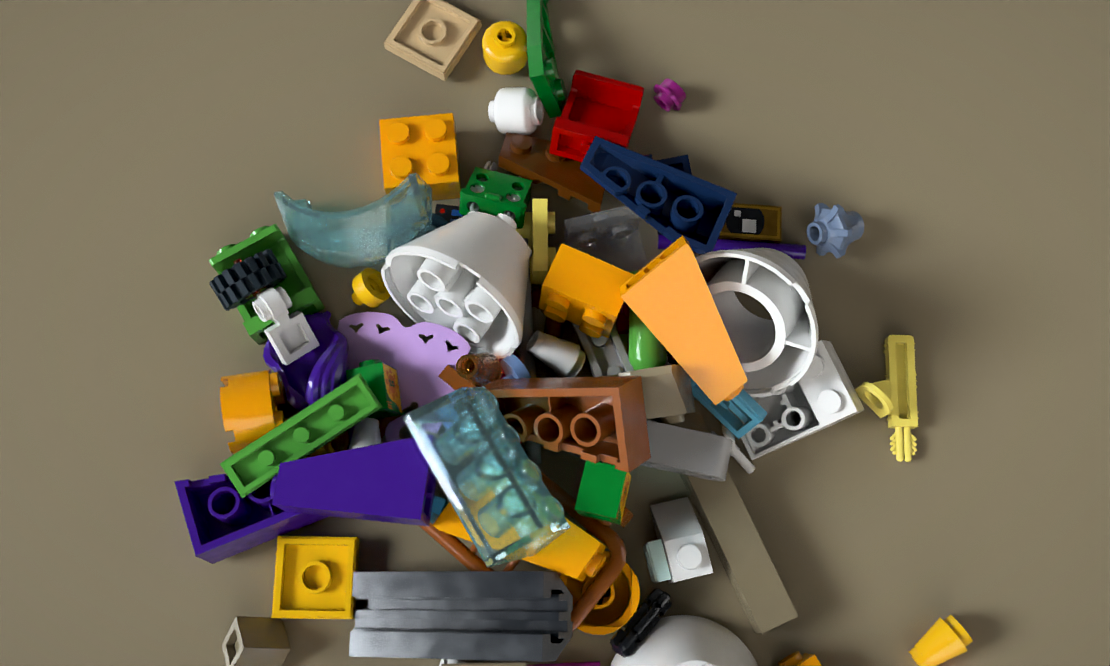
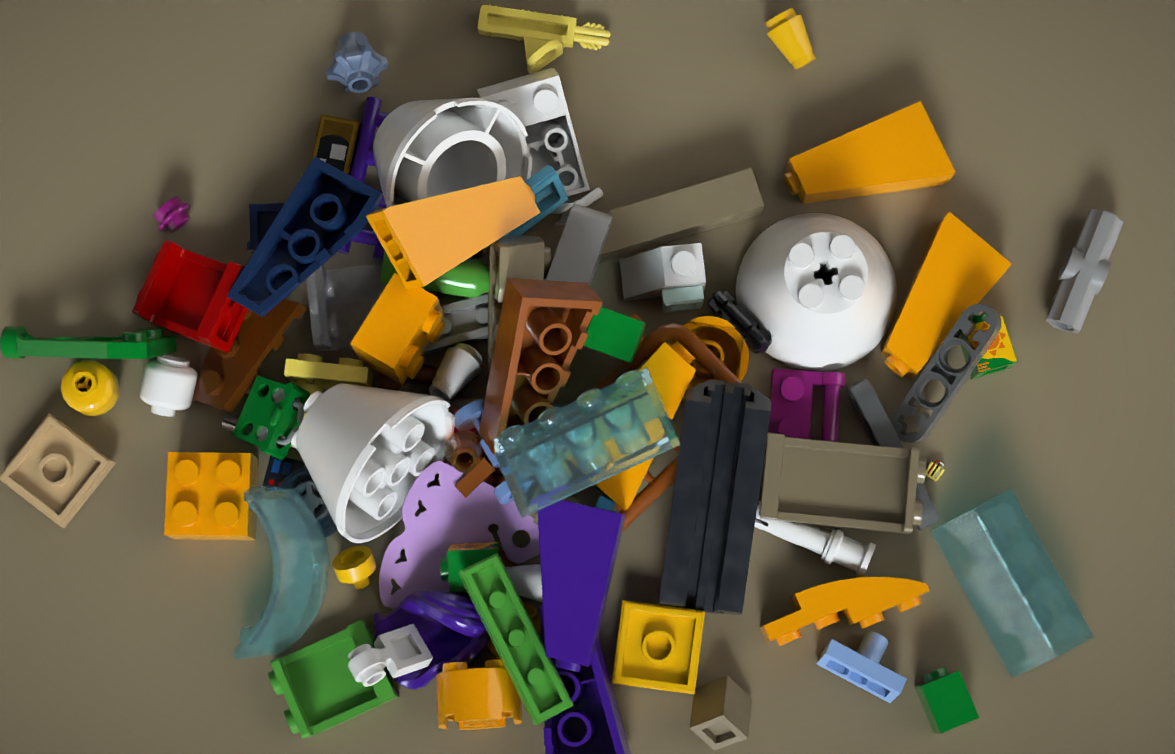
camera: 80 degrees left, 5 degrees up
black wheel [209,249,287,311] -> none

